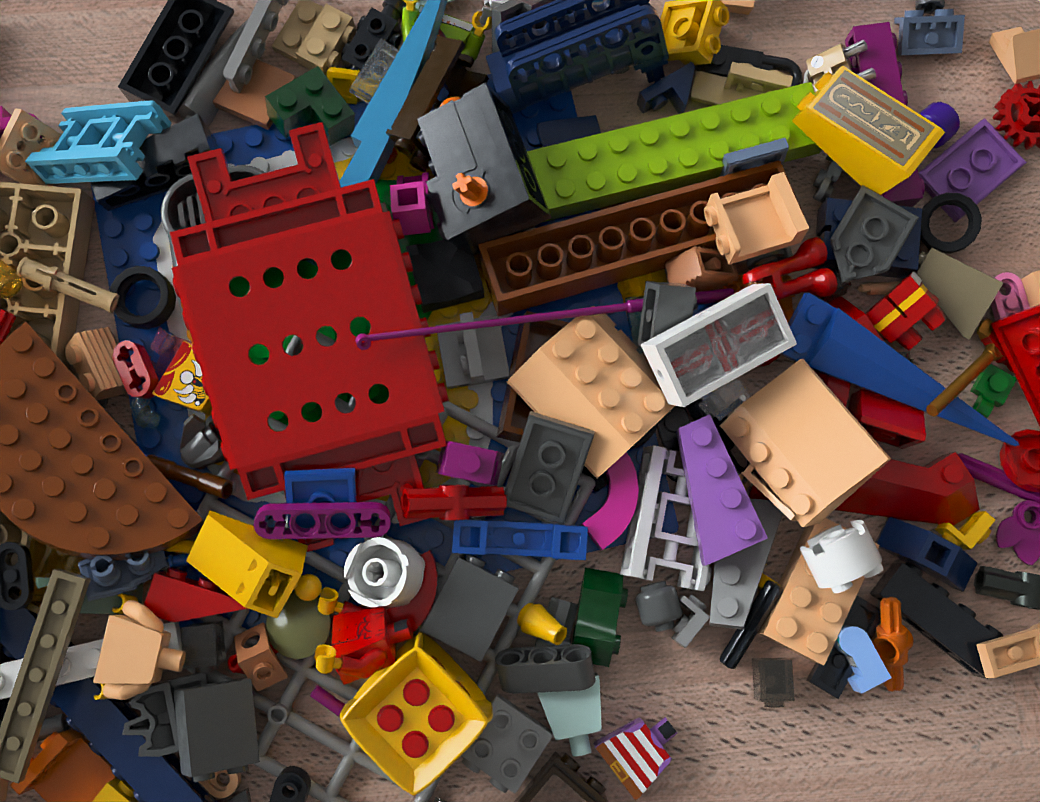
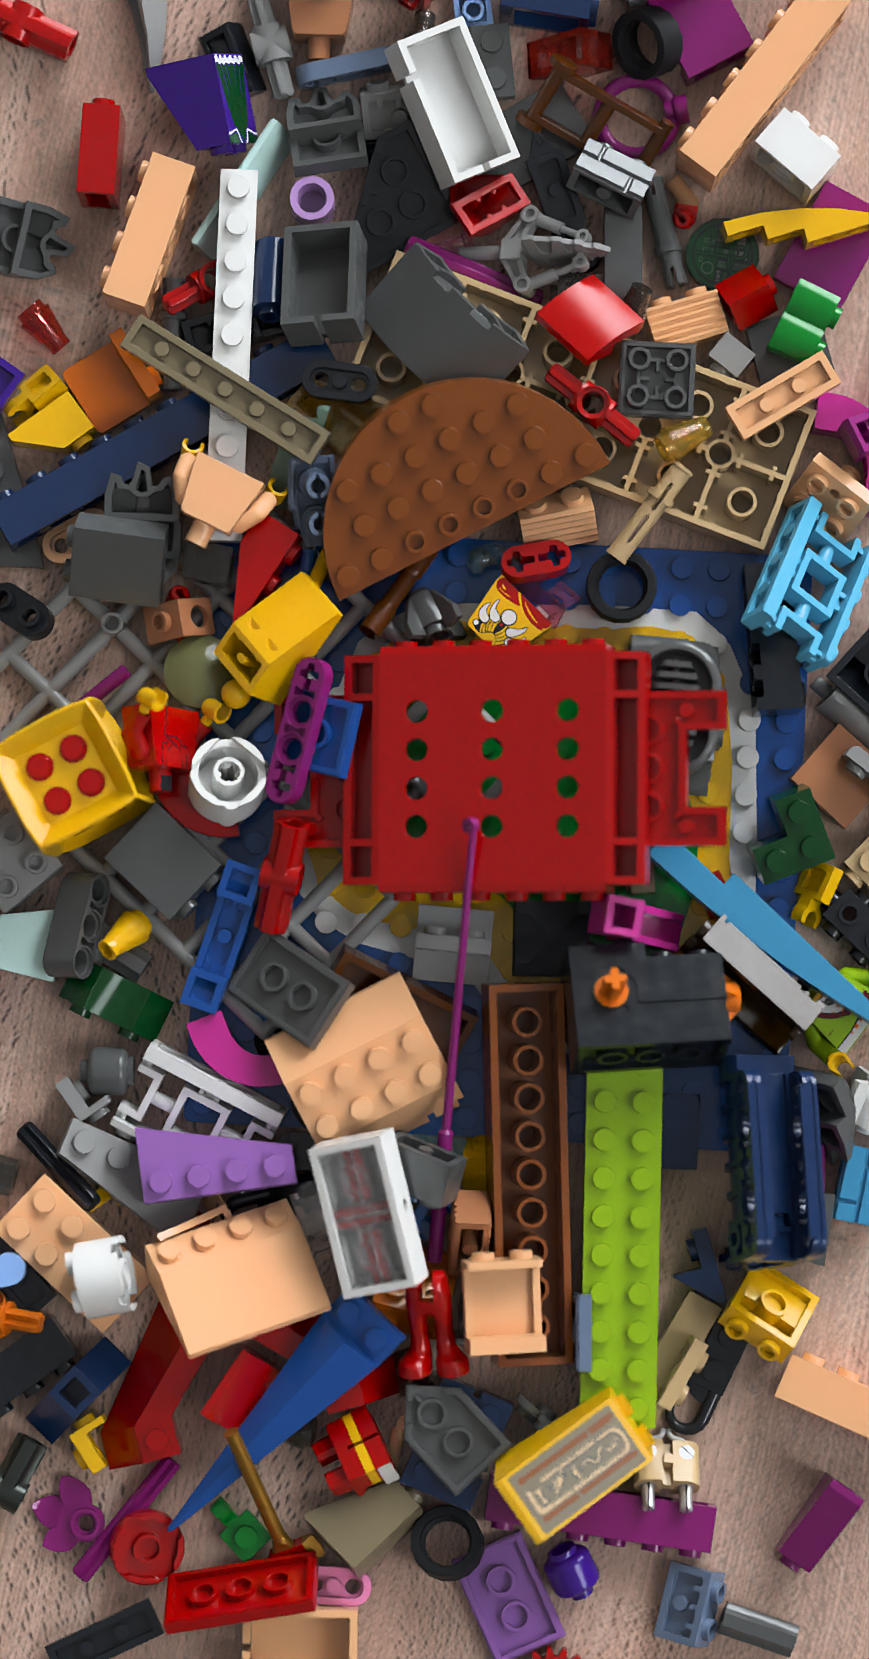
camera: 105 degrees right, 5 degrees up
clear plate [349,38,399,104] -> none
magenta torso [436,441,504,486] -> none

